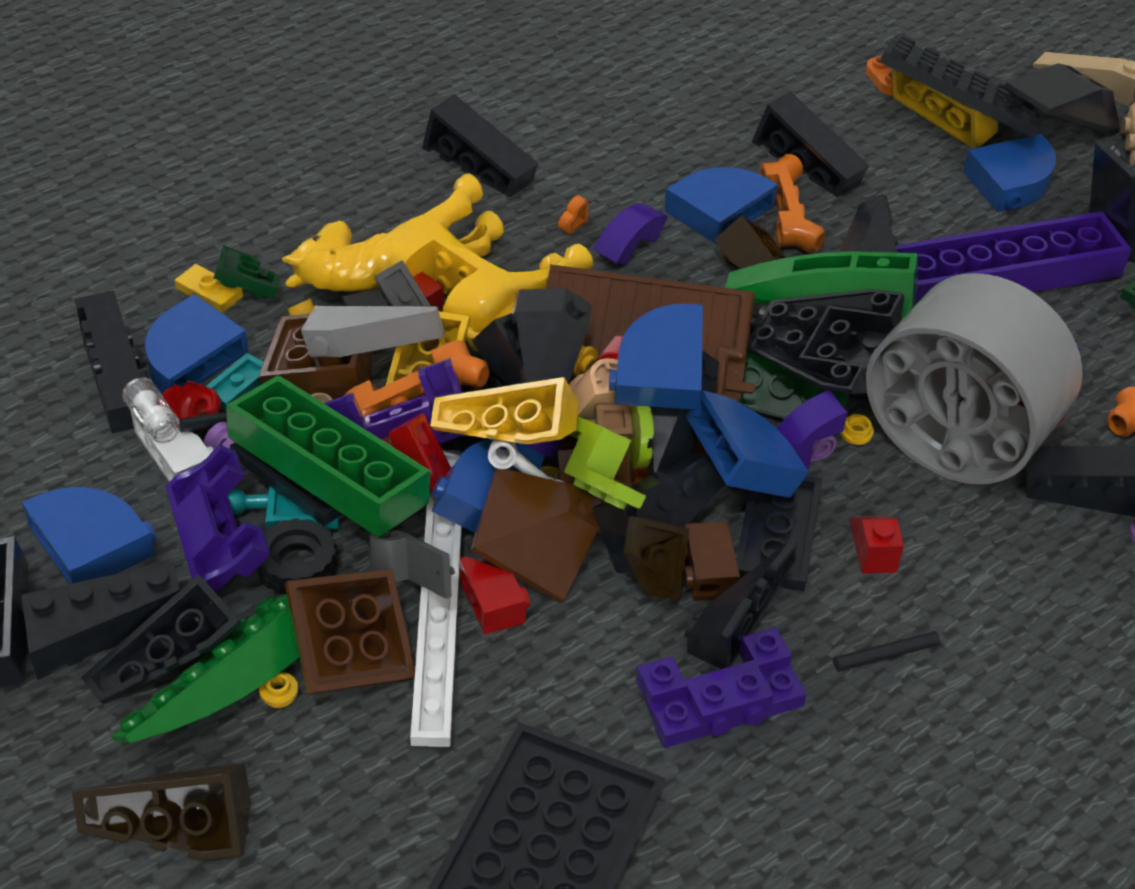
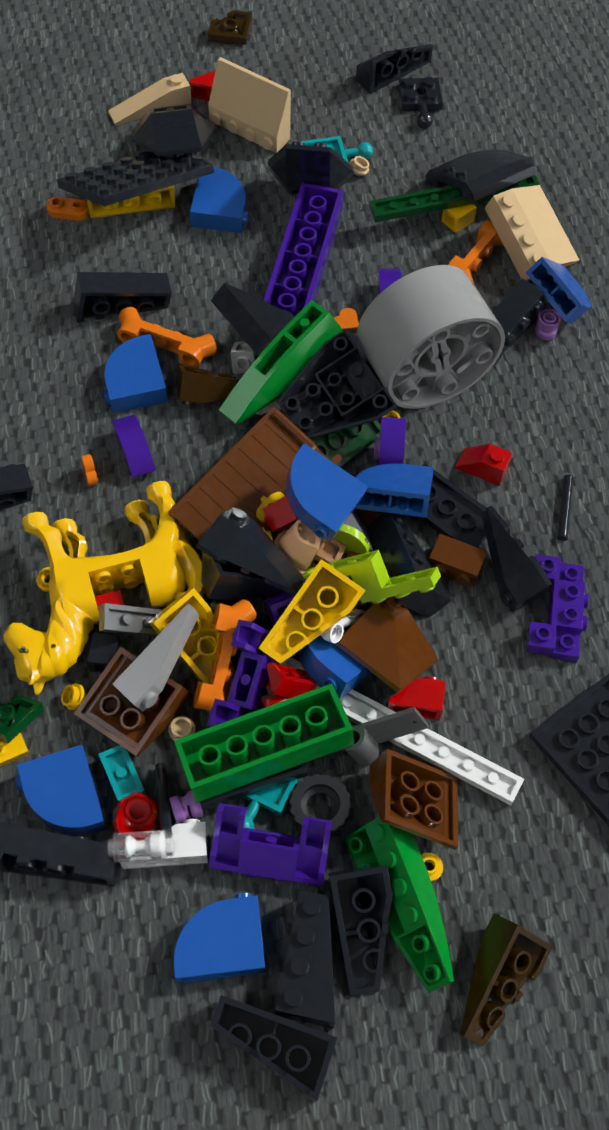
camera: 60 degrees left, 15 degrees up
dark brown plate [624,516,690,601] -> none

